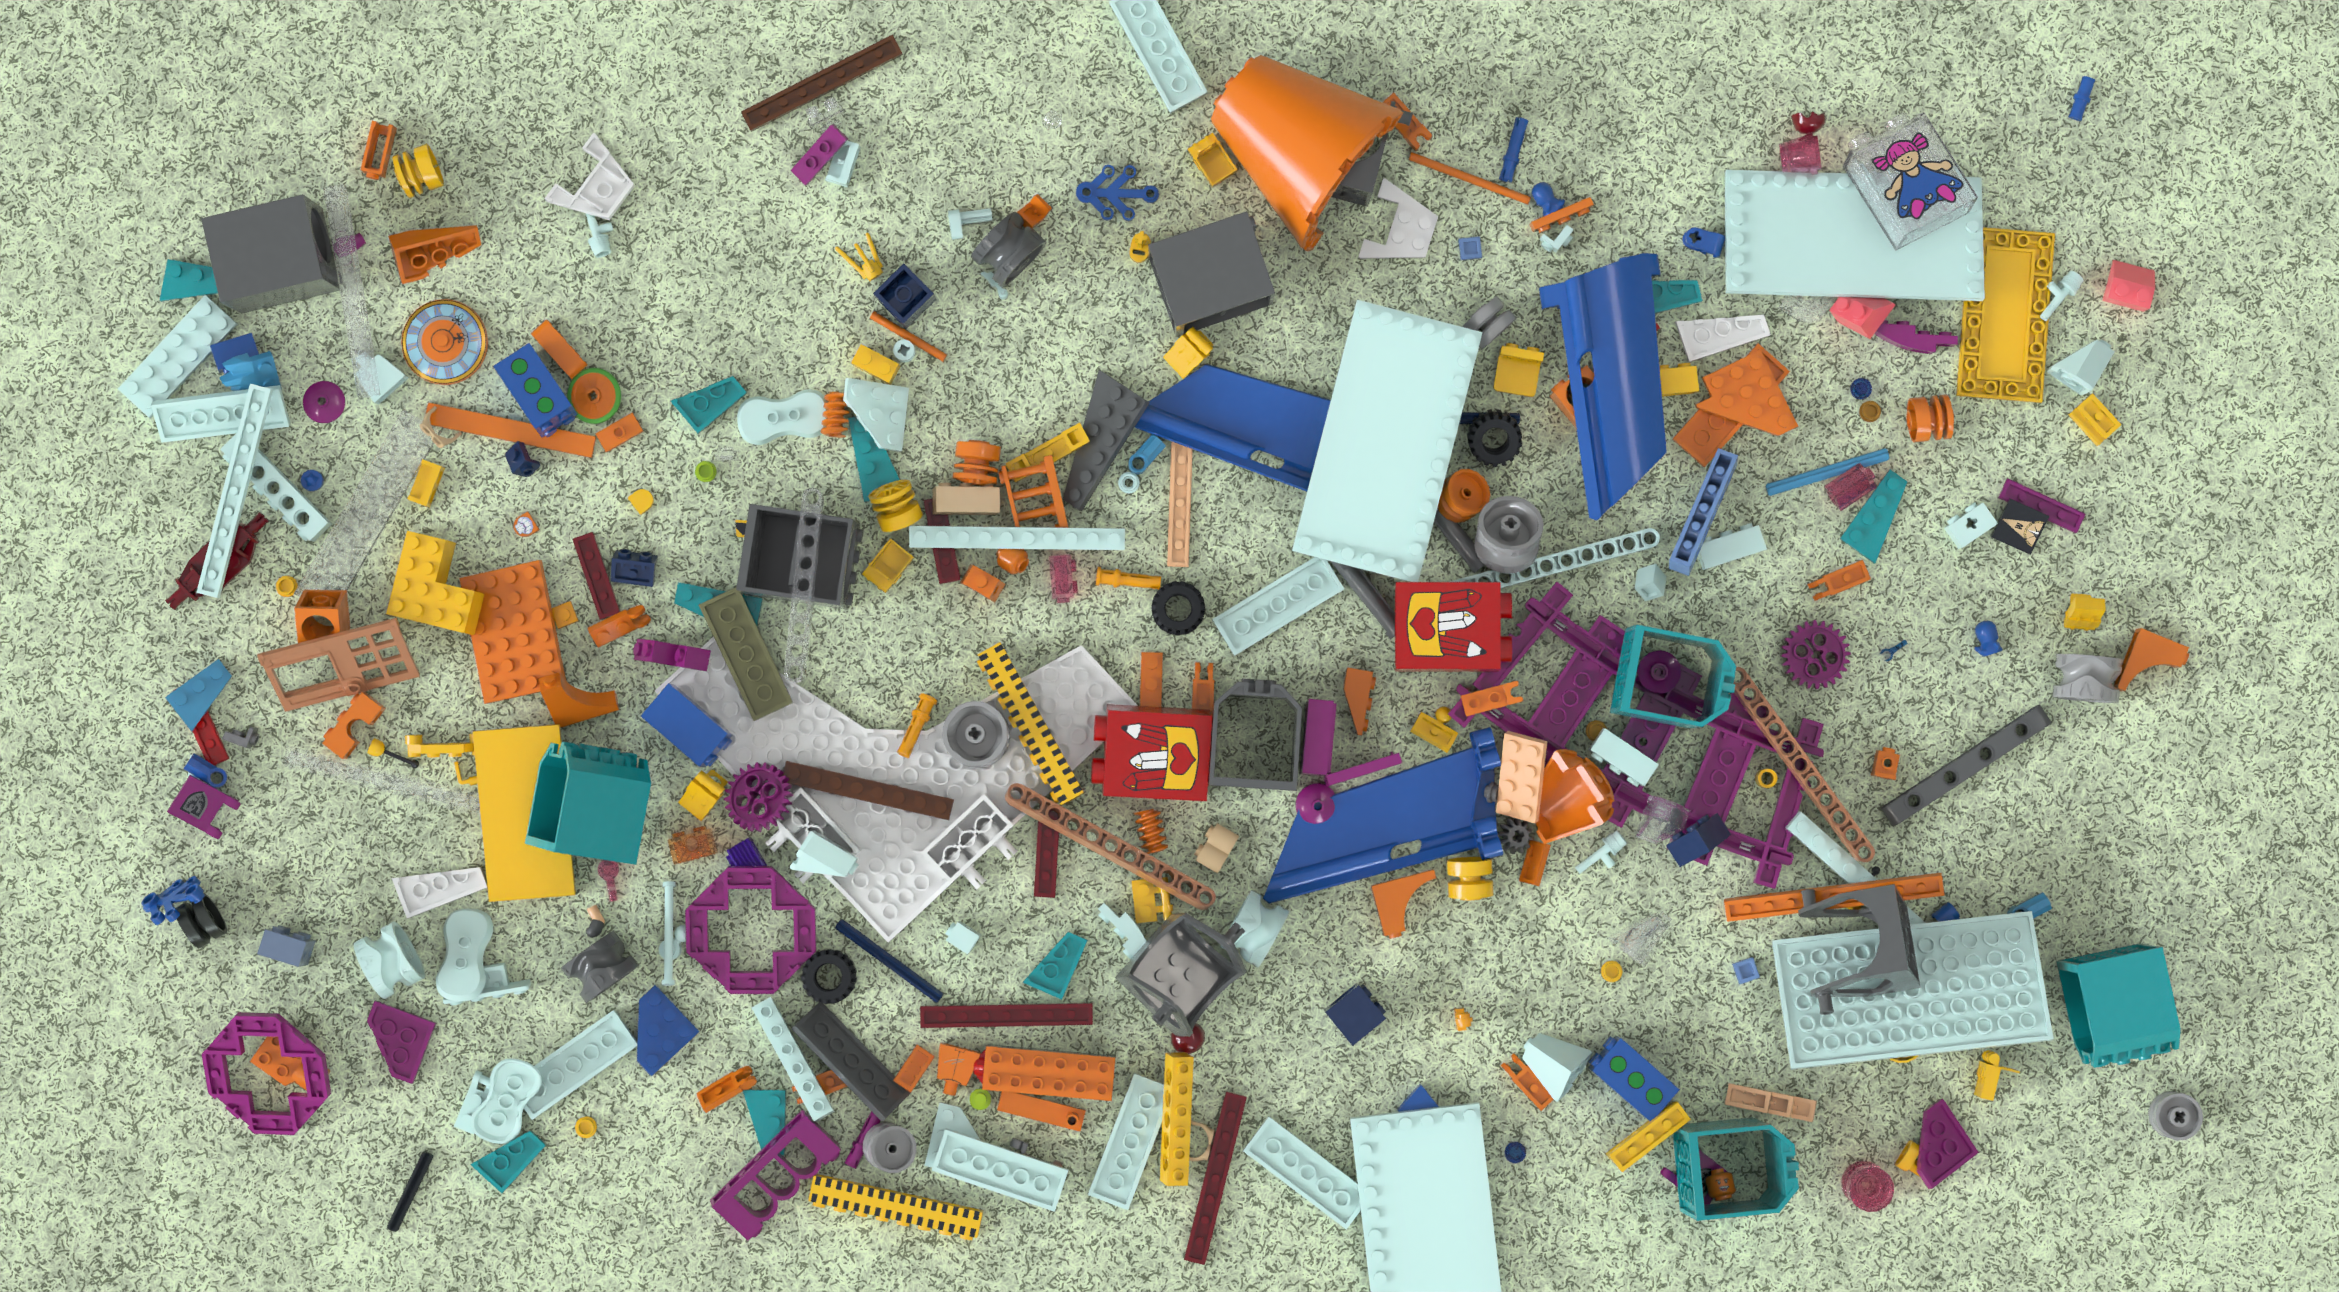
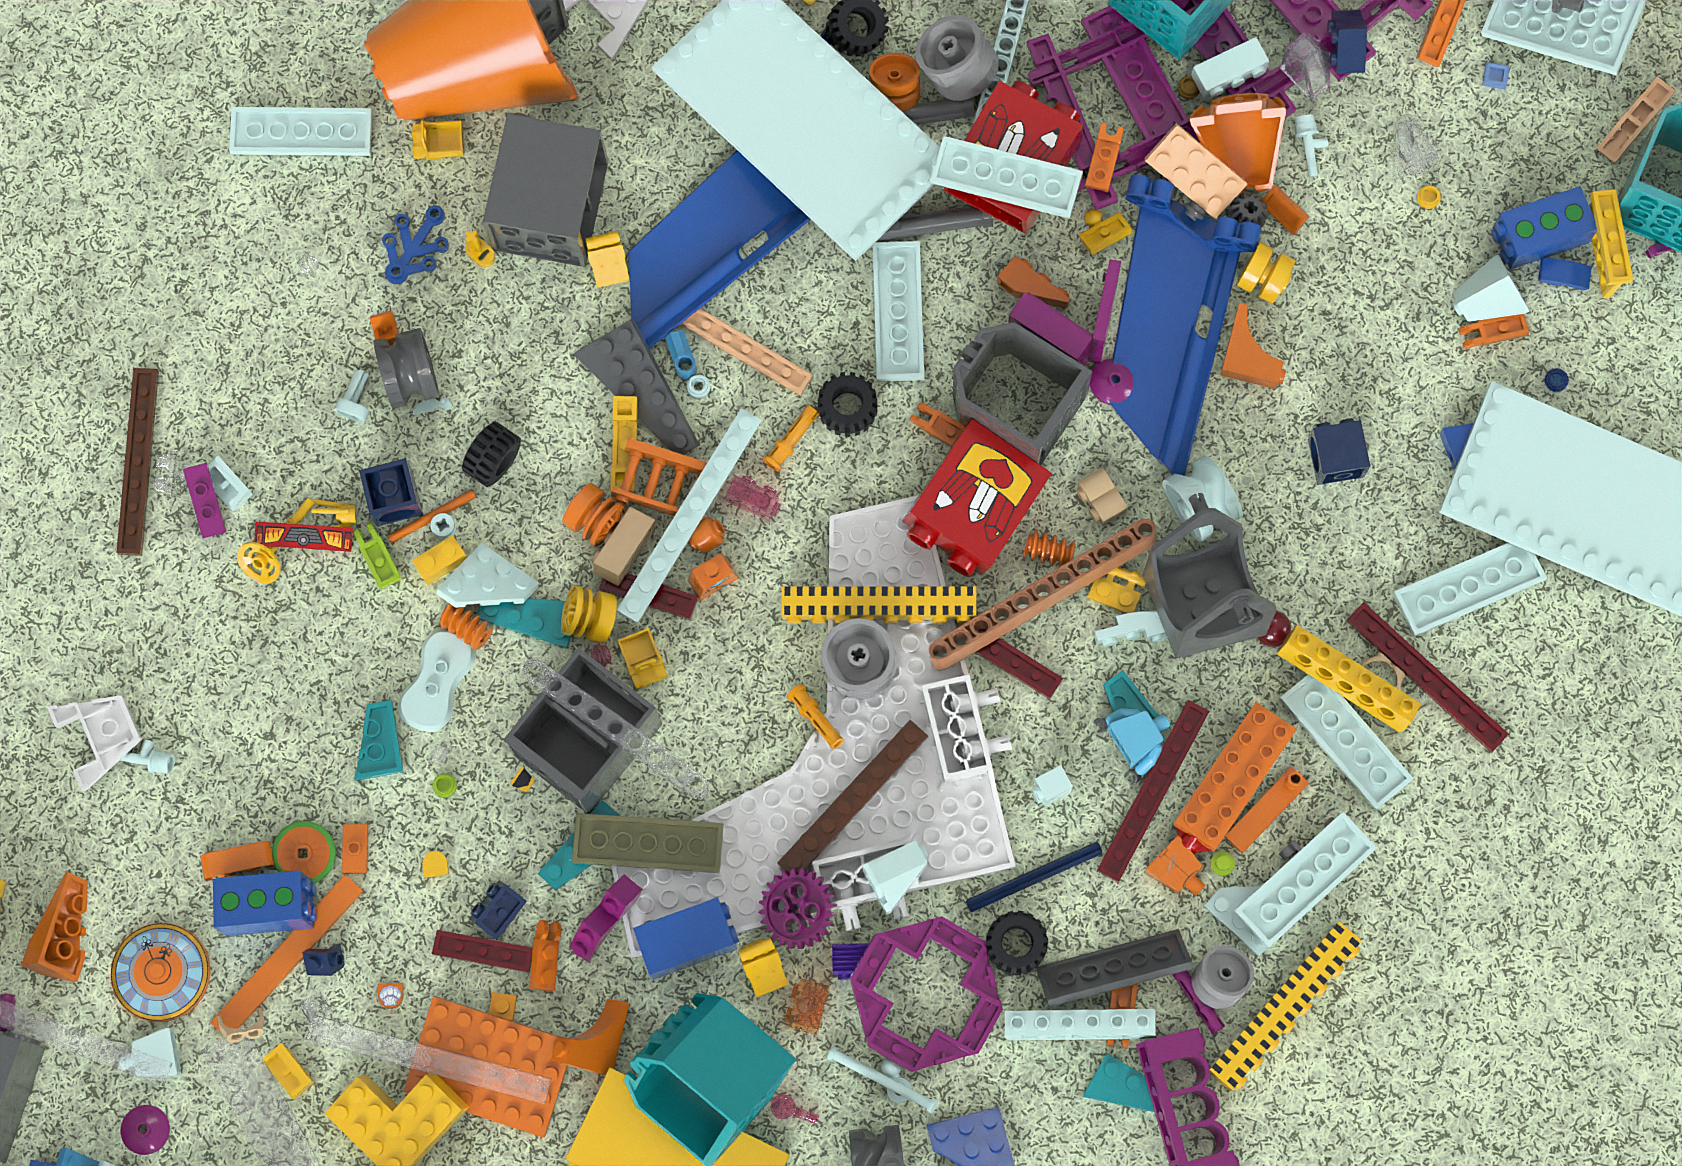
camera: 55 degrees left, 10 degrees down
arm [586,905,605,938] -> none
orange hinge [697,1066,757,1113] -> none
orange plate [893,1045,935,1093] -> none
orange plate [1140,652,1163,707] -> none
light orange plate [1454,1007,1473,1031] -> none
none -> yellow dish [237,497,315,584]
none -> tile [254,521,353,552]
none -> clear plate [298,992,334,1025]
none -> clear plate [305,1014,552,1104]
none -> lime hinge [353,522,402,590]
none -> black tyre [462,421,521,487]
none -> clear pink plate [591,644,611,667]
none -> light aqua plate [931,136,1083,219]
none -> medium azure torso [1093,708,1170,785]
none -> blue slope [1538,257,1592,290]

